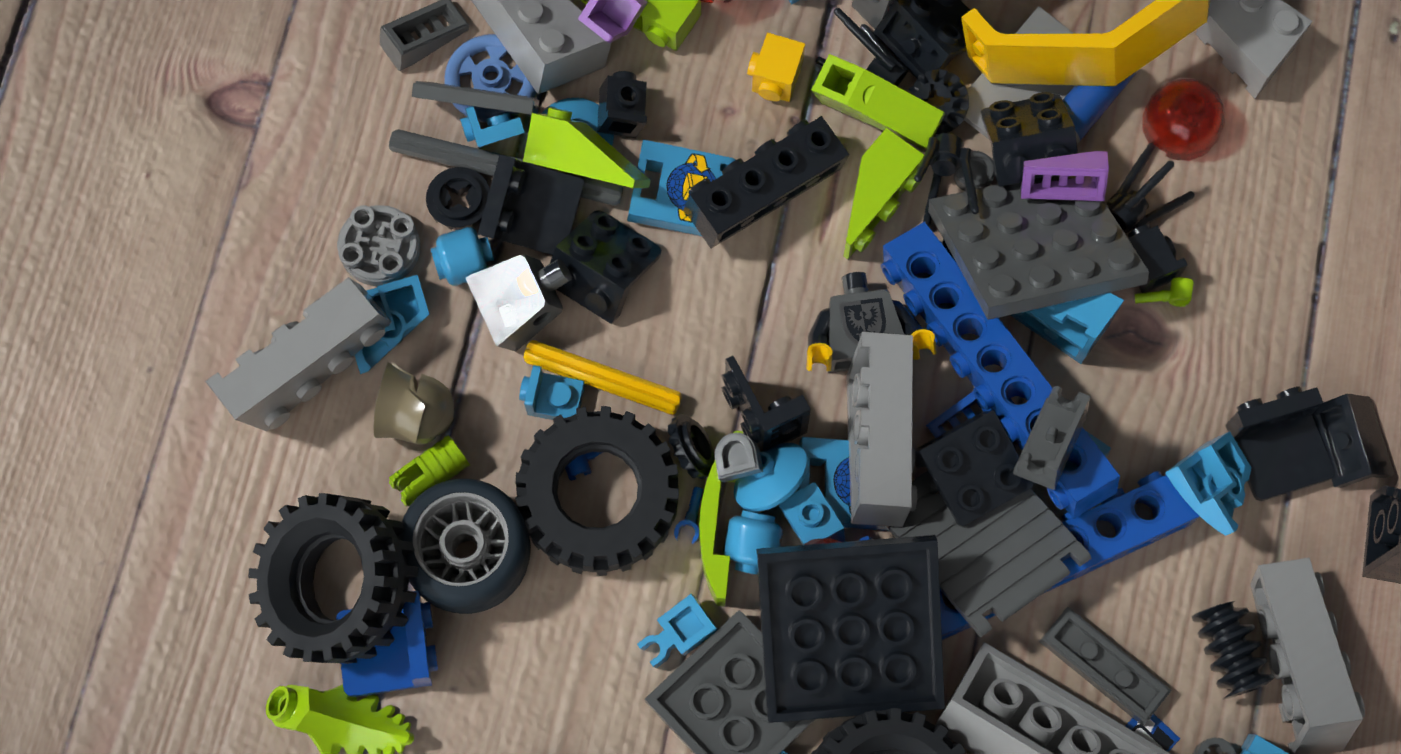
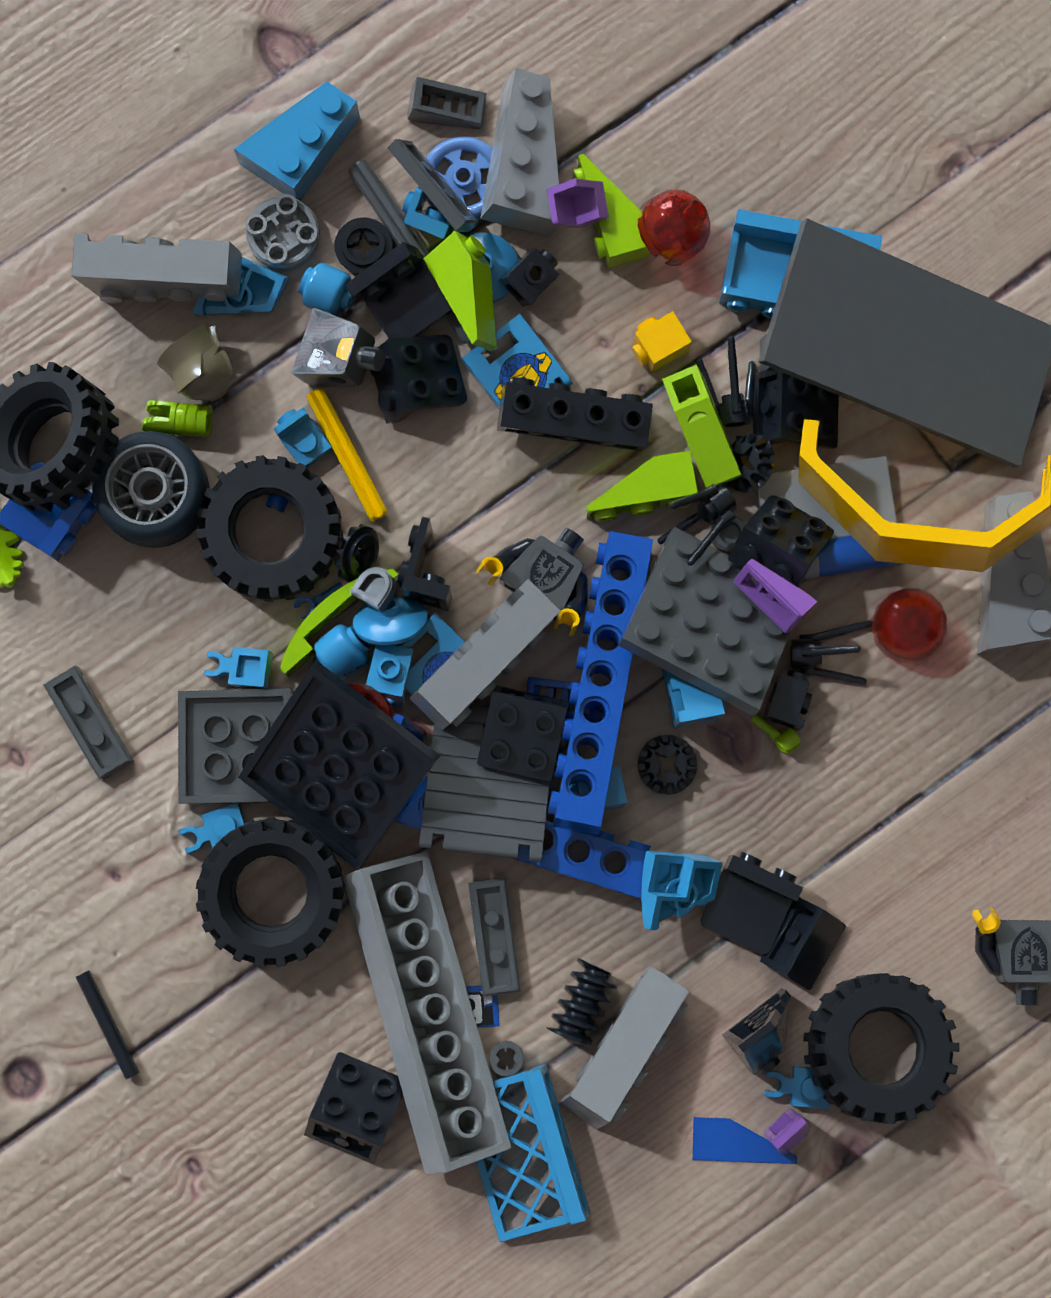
camera: 40 degrees right, 10 degrees up
dark grey hinge [1013,386,1091,490] -> none
none -> dark azure wedge [234,81,360,201]
none -> black gear [638,735,698,795]

